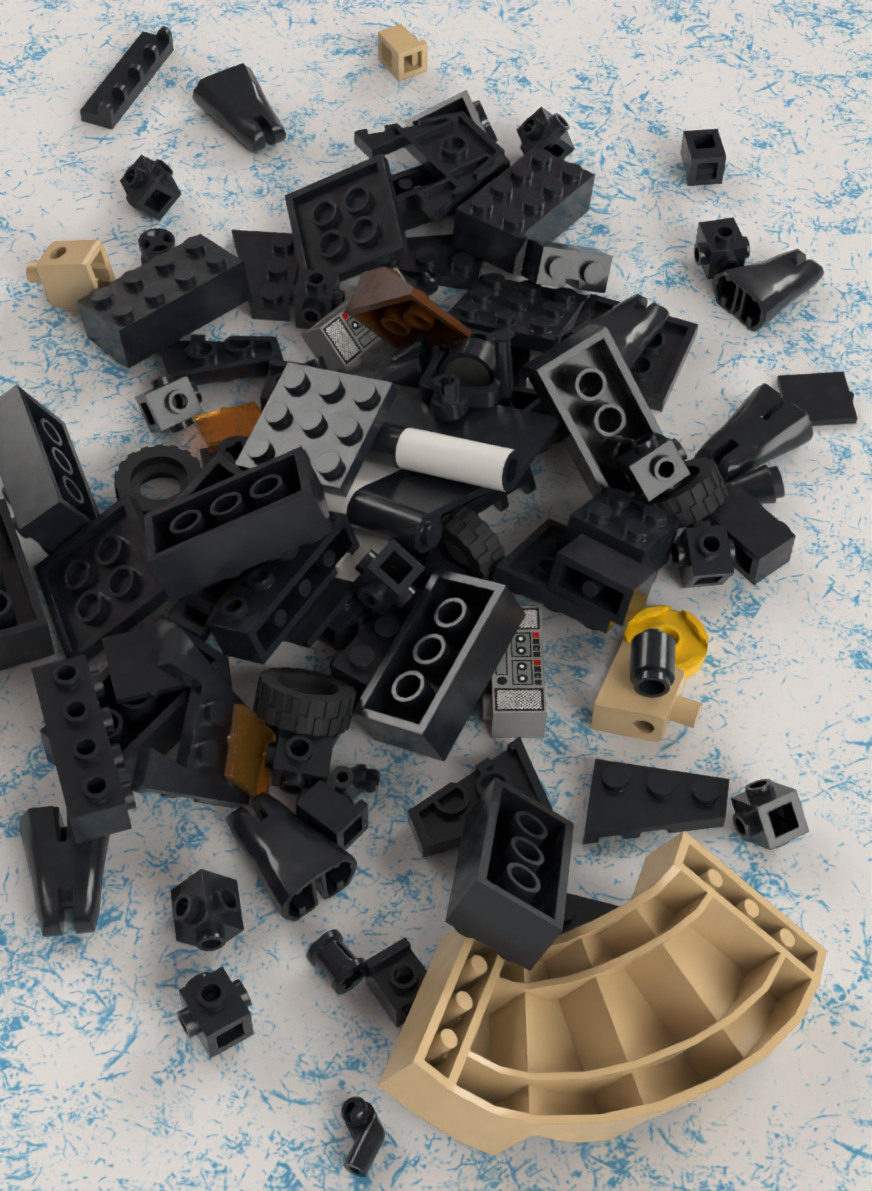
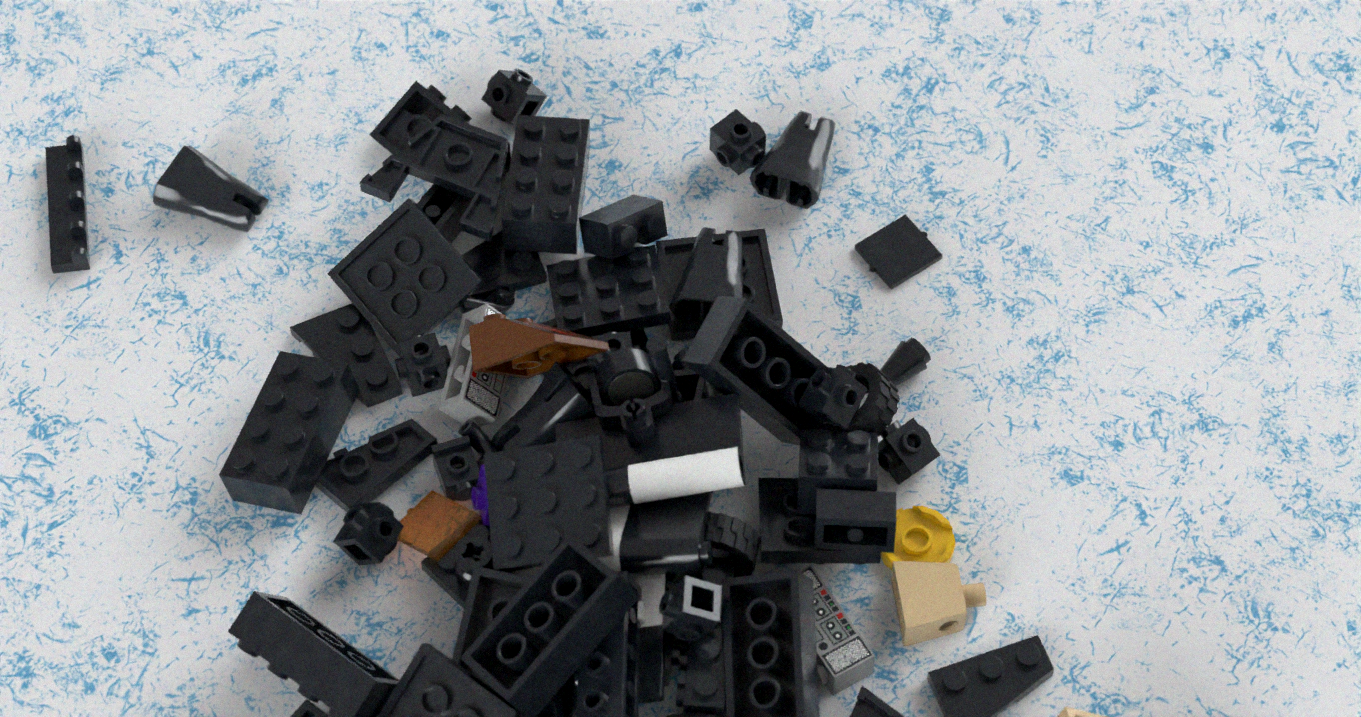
camera: 30 degrees left, 5 degrees up
tan torso [26,240,116,313] -> none
black tyre [114,444,203,515] -> none
black brick [120,155,182,220] -> none
black wheel [138,228,176,265] -> none
tan brick [378,24,427,81] -> none
black brick [630,629,676,698] -> none
black brick [680,129,726,186] -> none
black piece [694,383,813,483] -> none
black brick [700,485,796,585] -> none
black brick [731,779,809,850] -> none

